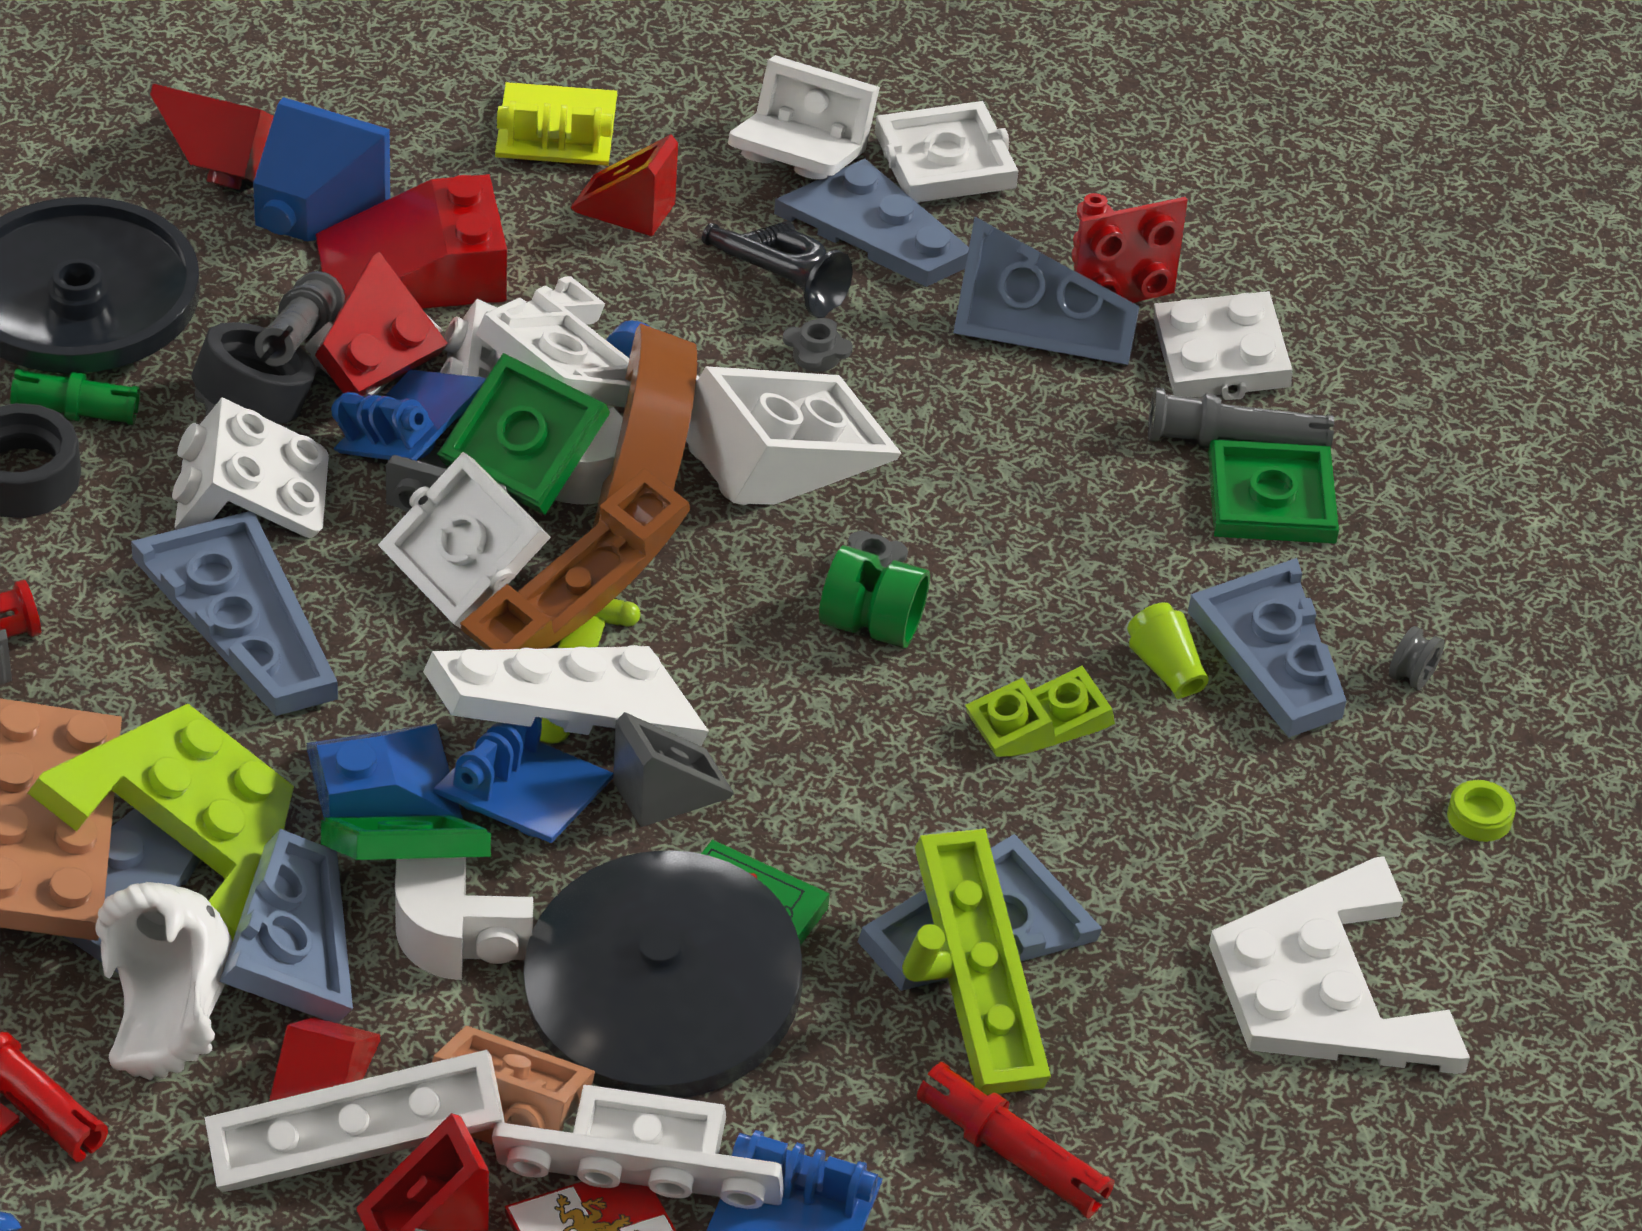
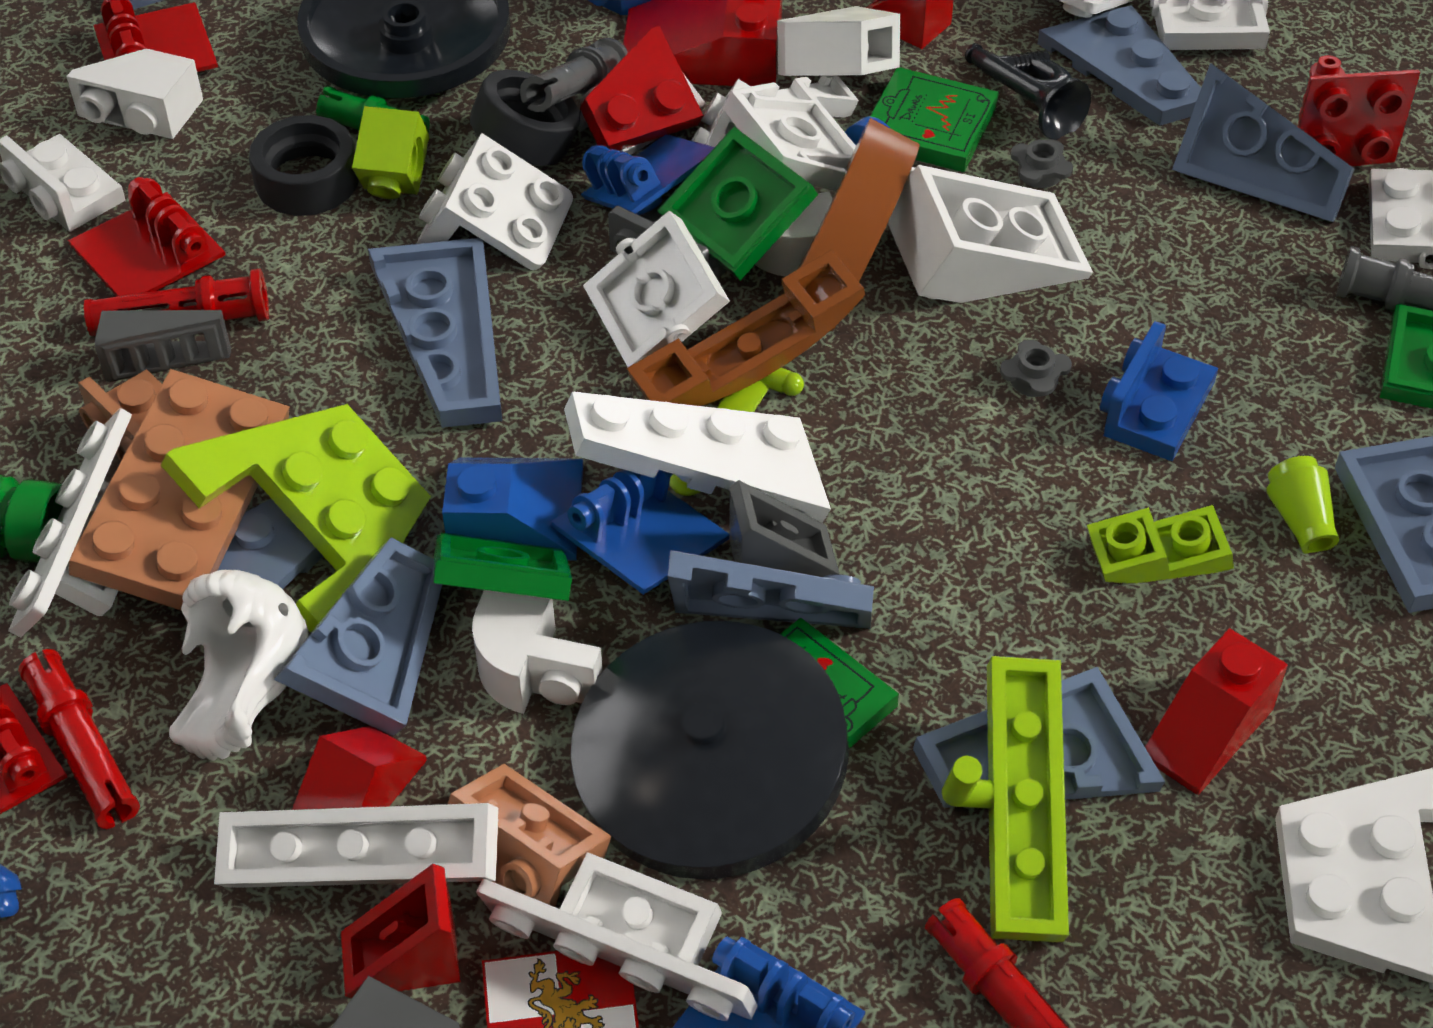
camera: 20 degrees right, 5 degrees up
green wheel [819,545,930,648] -> none
none -> lime brick [352,106,429,199]
none -> sand blue wing [668,550,874,629]
none -> white slope [777,6,900,76]
none -> green tile [871,67,999,172]
none -> blue bracket [1100,321,1218,461]
none -> red slope [1145,628,1288,795]

